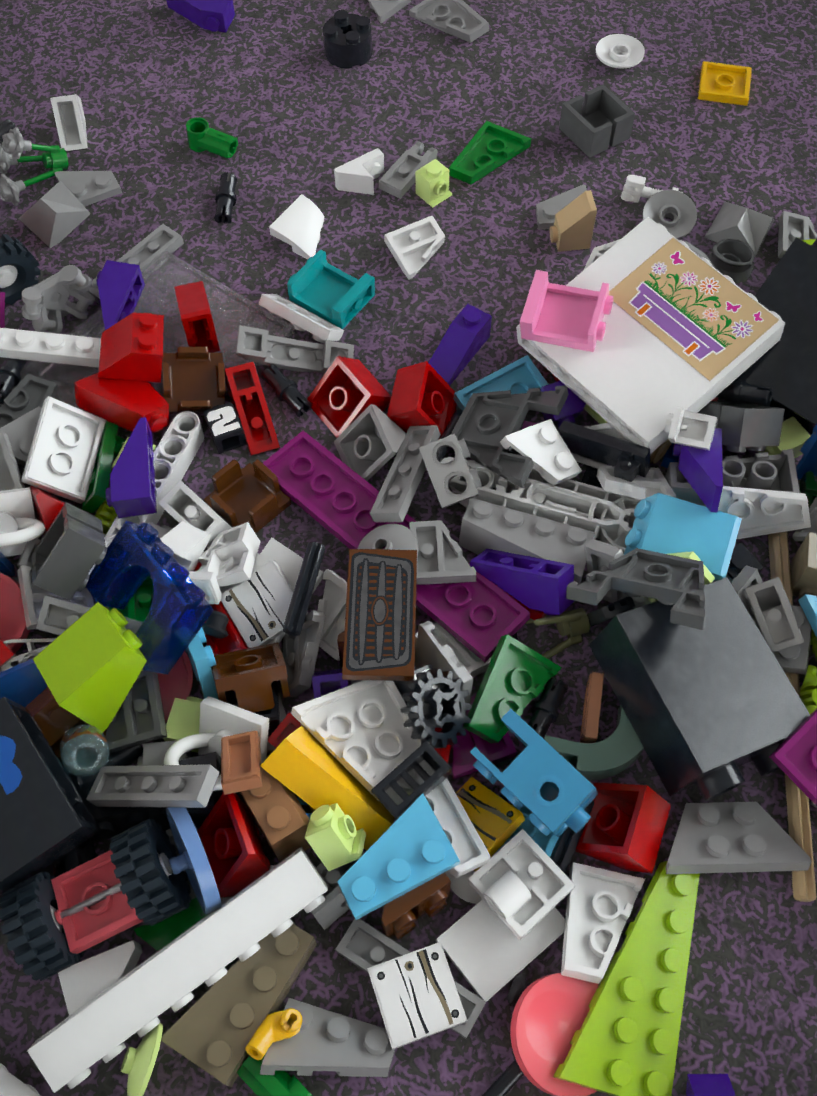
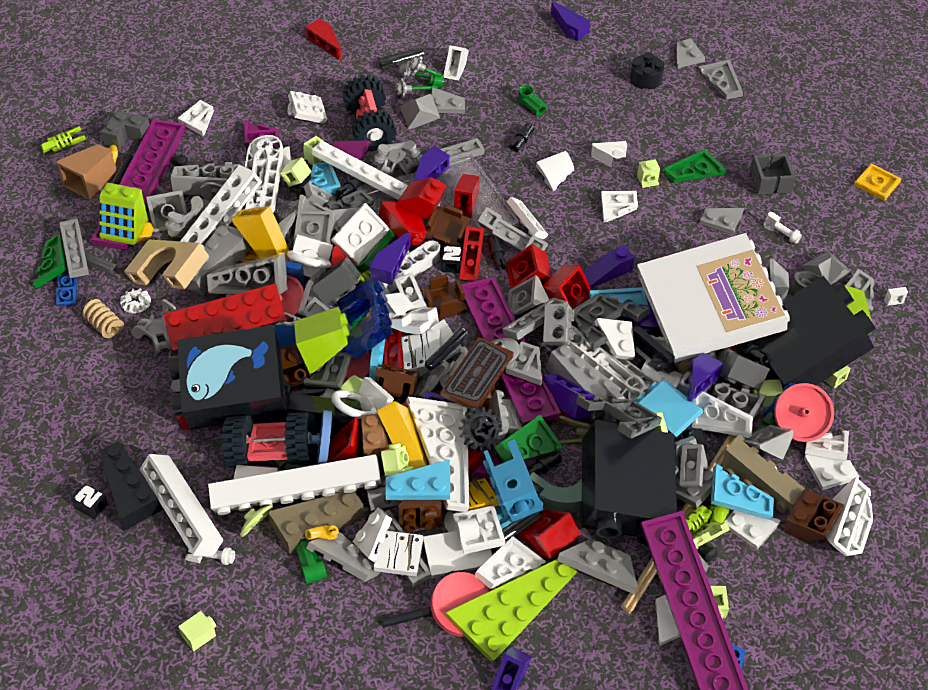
camera: 25 degrees right, 10 degrees down
clear light blue head [60,725,110,777] -> none
light grey plate [87,764,220,808] -> none
white tile [179,571,222,604] -> none
black piece [201,611,229,639] -> none
nougat tile [221,731,262,795] -> none
teal panel [287,250,375,329] -> none
black slope [371,741,452,820] -> none
light grey hinge [379,141,438,199] -> none
bright pink panel [520,270,614,352] -> none
tan slope [550,190,597,252] -> none
nougat tile [580,672,604,744] -> none
white dish [596,34,645,69] -> none
light grey dish [642,190,697,239] -> none
white bracket [664,406,718,451] -> none
none -> white wing [352,507,392,562]

